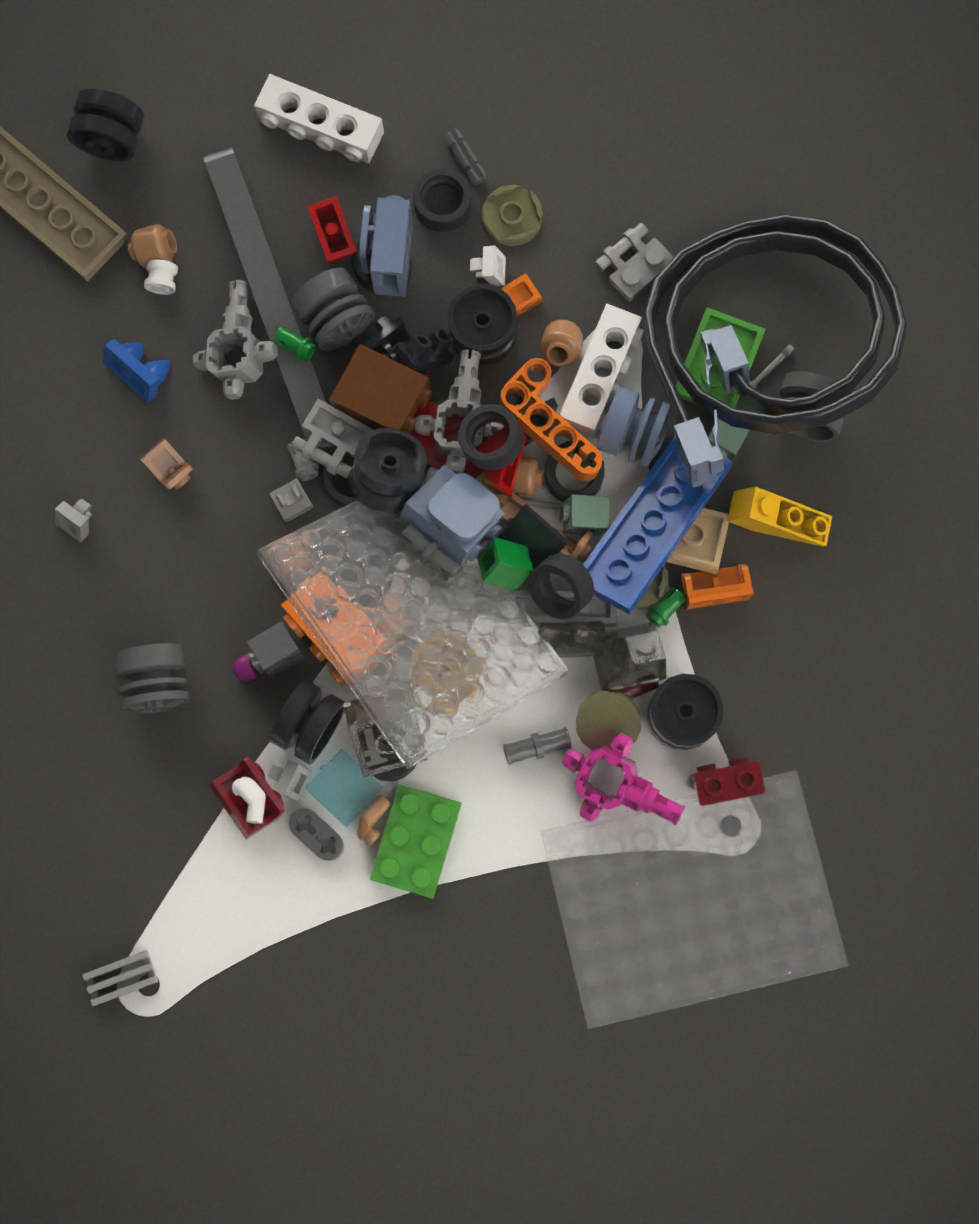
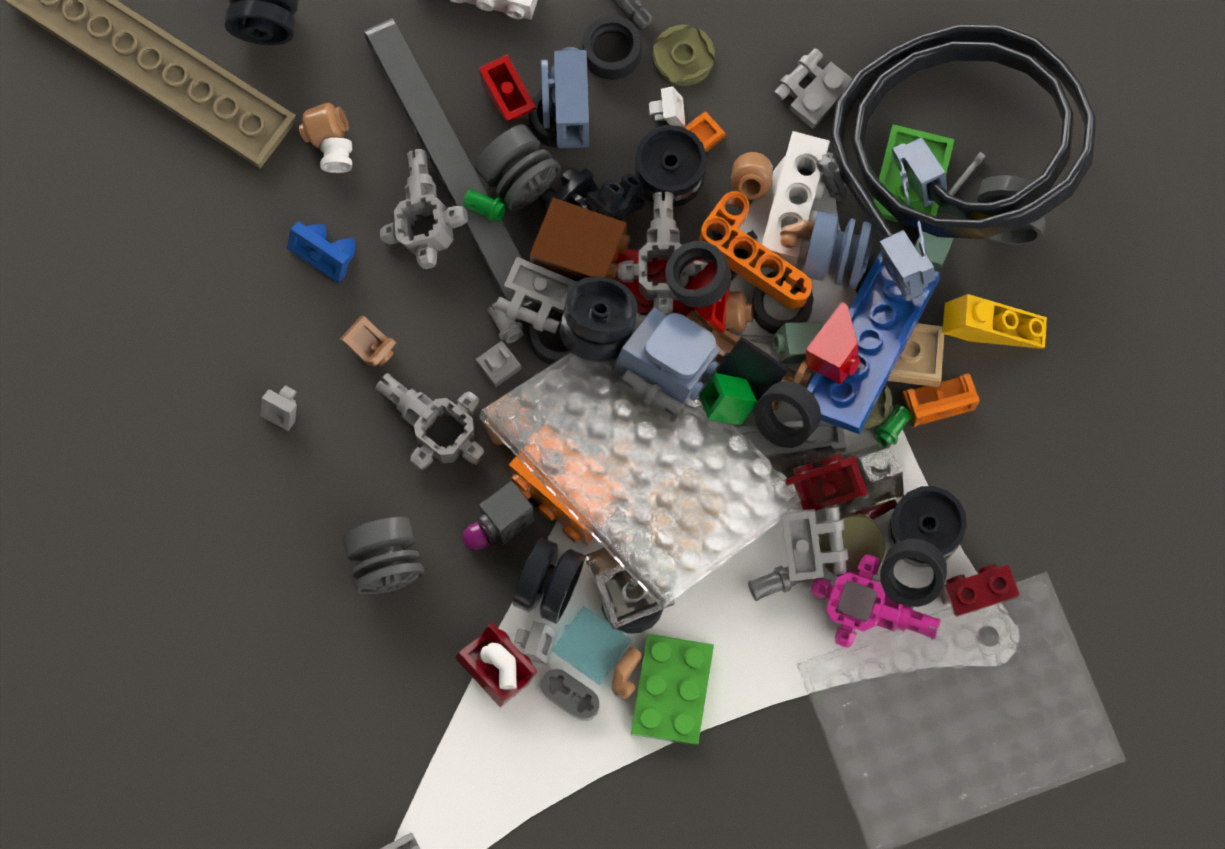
camera: 10 degrees left, 5 degrees down
none -> light grey piece [375,373,485,471]
none -> medium nougat arm [780,220,814,248]
none -> light grey plate [781,506,849,582]
none -> dark red bracket [784,453,868,511]
none -> slope [806,302,860,385]
none -> dark grey axle [816,154,849,201]
none -> black tyre [880,539,947,607]

